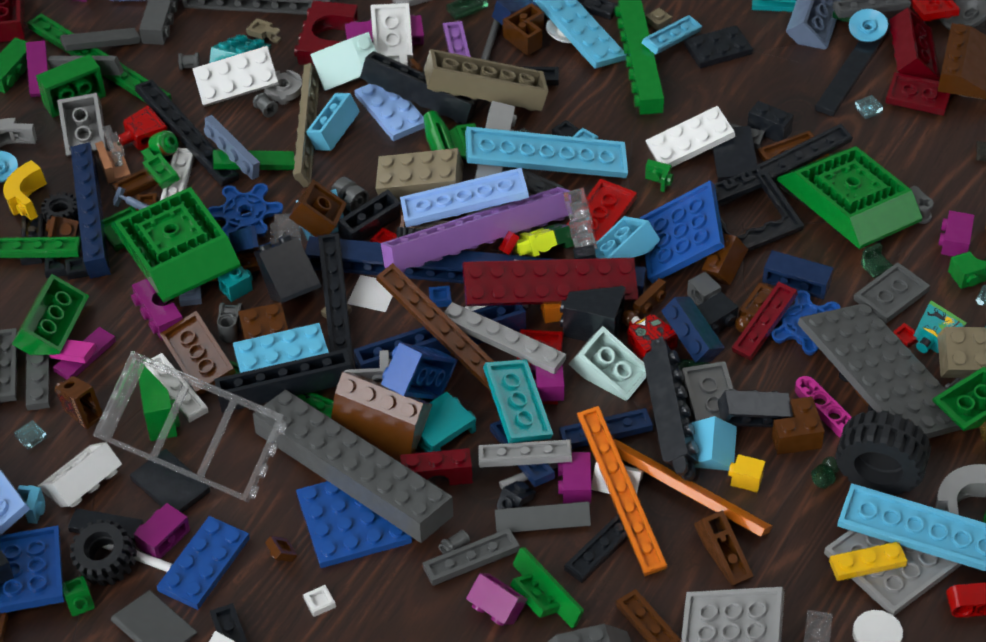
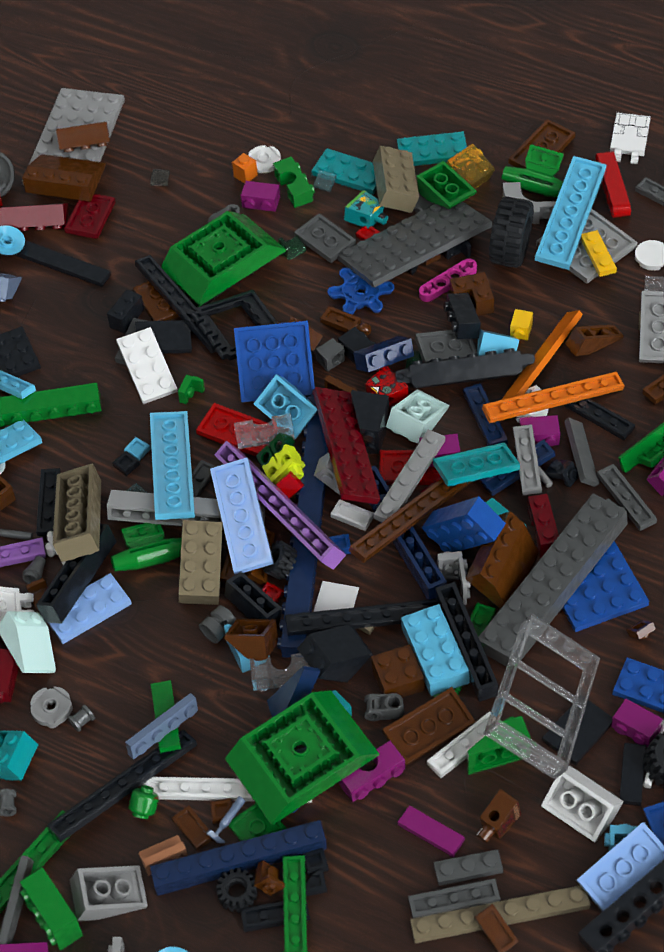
camera: 90 degrees left, 5 degrees up
yellow arch [3,160,47,221] -> none
green slope [11,274,89,355] -> none
clear light blue tile [14,420,47,450] -> none
dark pink tile [49,339,97,363] -> none
clear plate [102,125,125,167] -> none
red torso [117,105,167,150] -> none
green hinge [141,148,180,190] -> none
white plate [193,46,279,107] -> none
blue plate [208,183,283,238] -> none
dark tan plate [293,63,320,188] -> none
medium azure brick [306,93,360,151] -> none
black tile [573,244,597,259] -> none
dark red plate [732,281,798,361] -> none
dark blue brick [762,250,834,300] -> none
clear green plate [811,456,840,489] -> none
clear light blue plate [855,95,883,119] -> none

